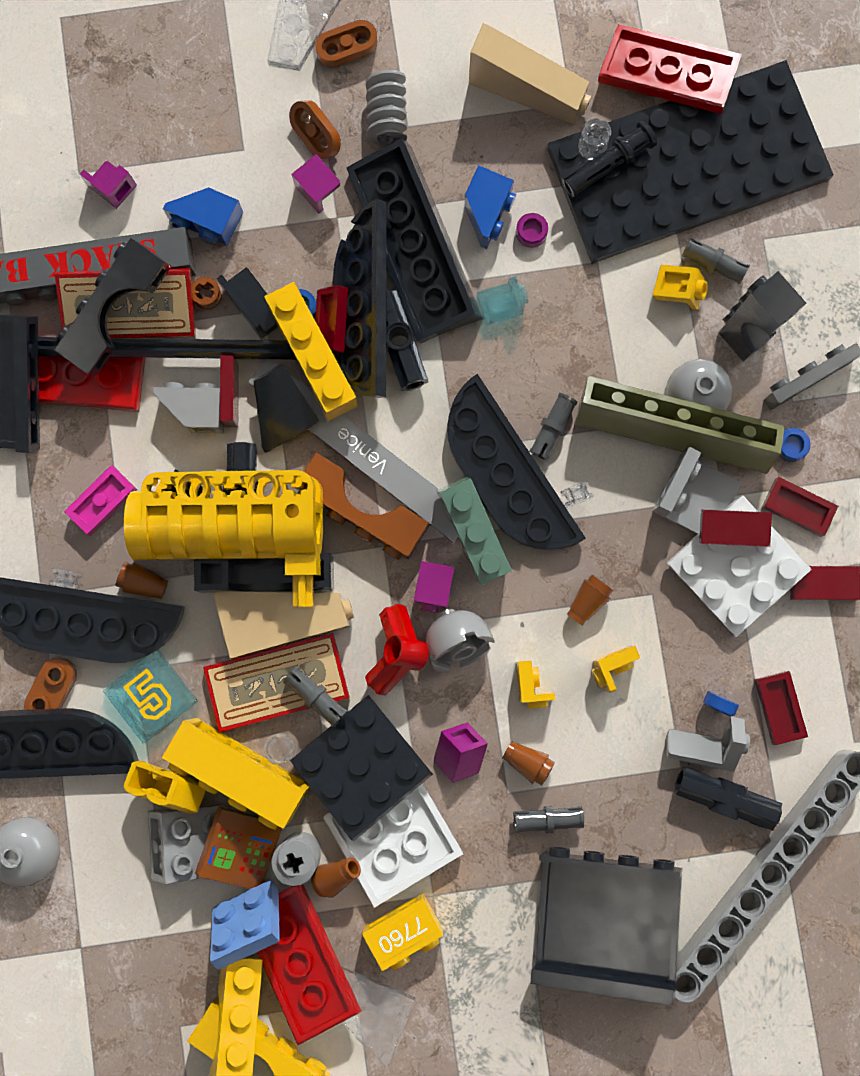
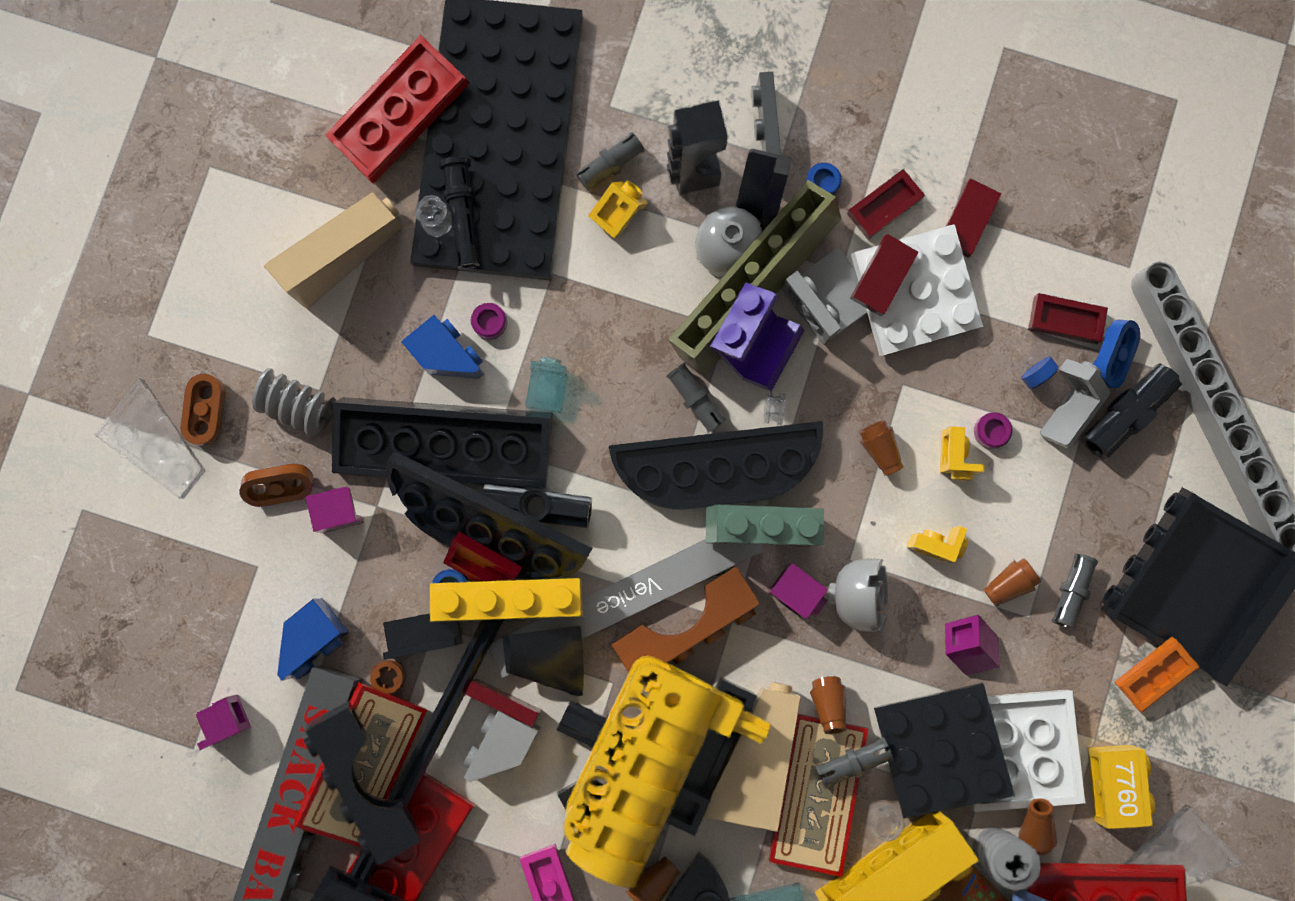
camera: 65 degrees left, 0 degrees up
red piece [365,604,429,696] -> none
none -> dark purple panel [710,283,805,392]
none -> black panel [736,149,792,231]
none -> dark orange cone [810,676,846,734]
none -> magenta tile [974,412,1013,449]
none -> blue plate [1093,319,1140,389]
none -> orange plate [1114,637,1200,713]

